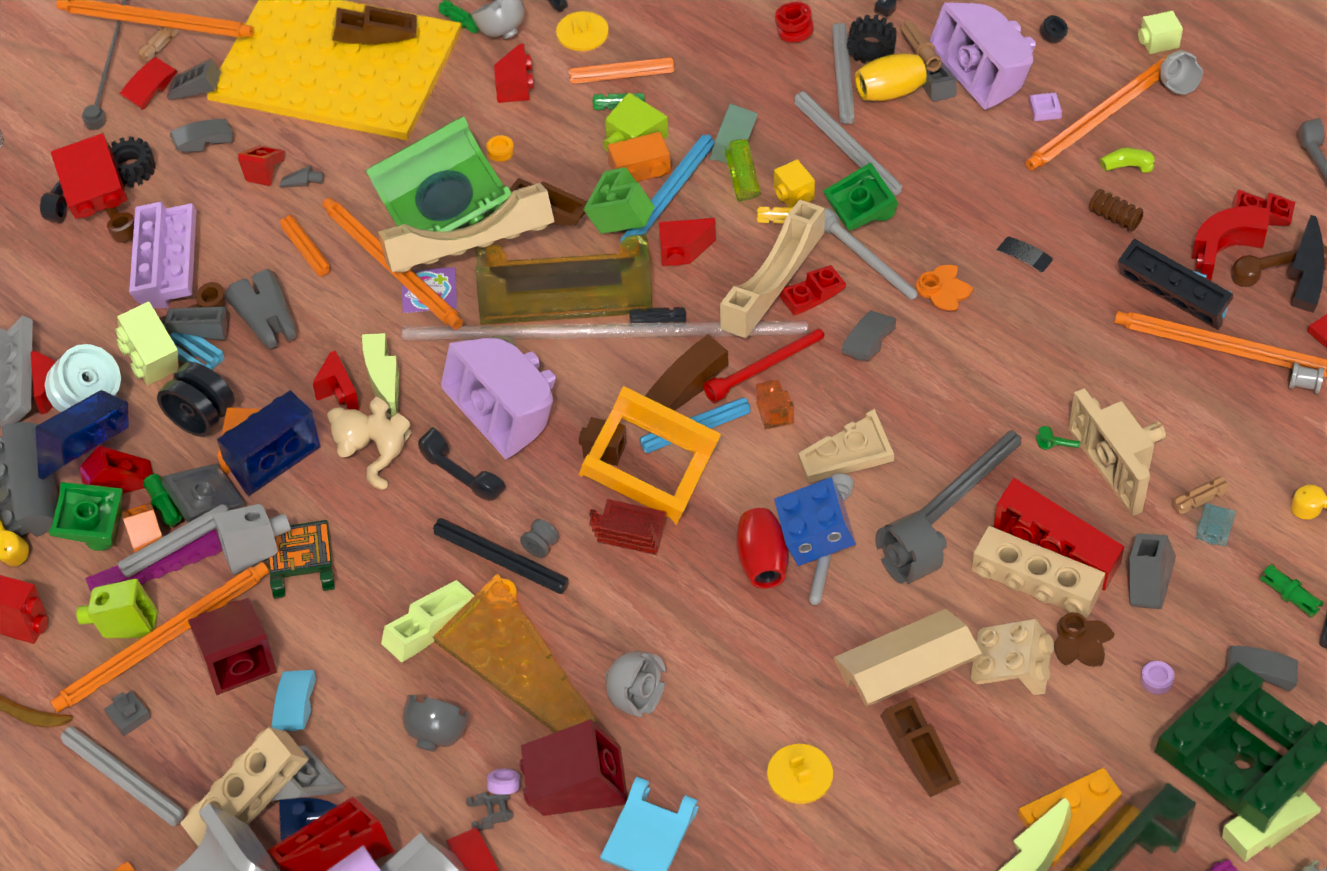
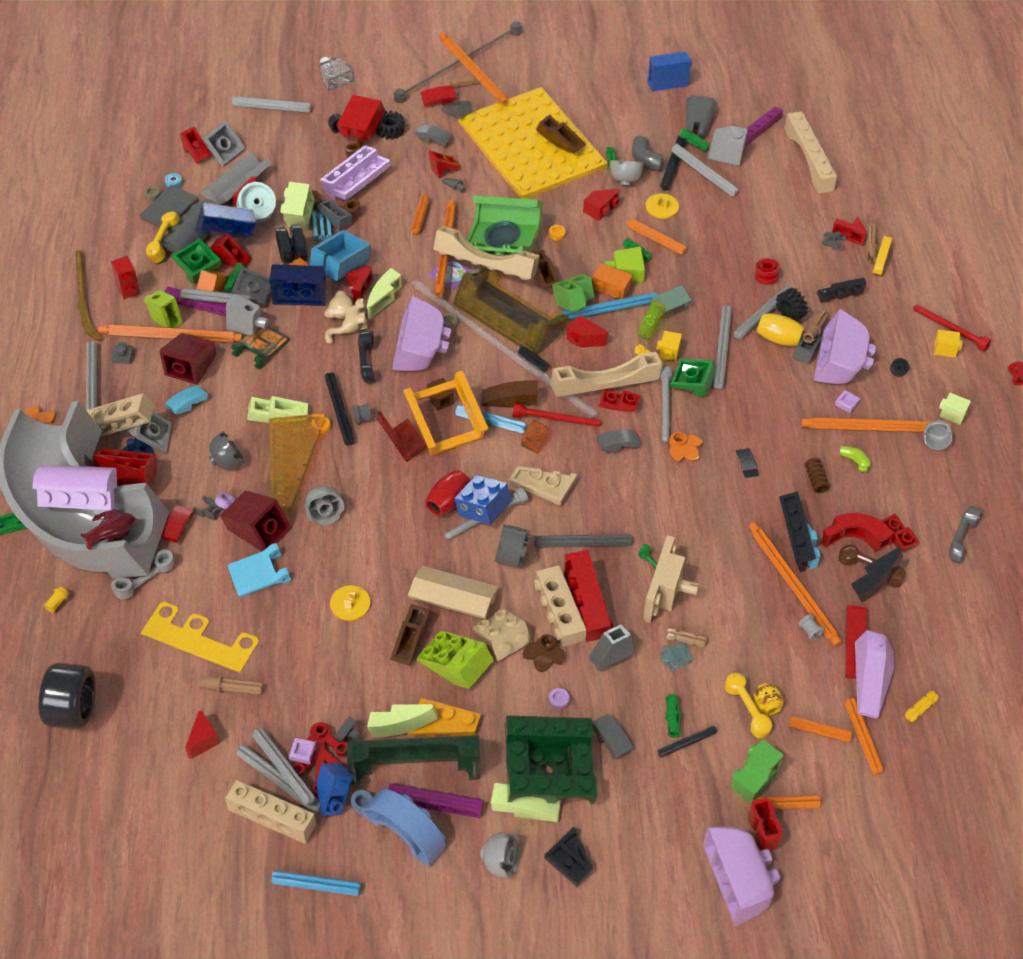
camera: 40 degrees right, 0 degrees up
dark grey piece [225,269,296,349] -> none
none -> dark azure piece [309,230,371,281]
none -> lime slope [416,630,494,689]

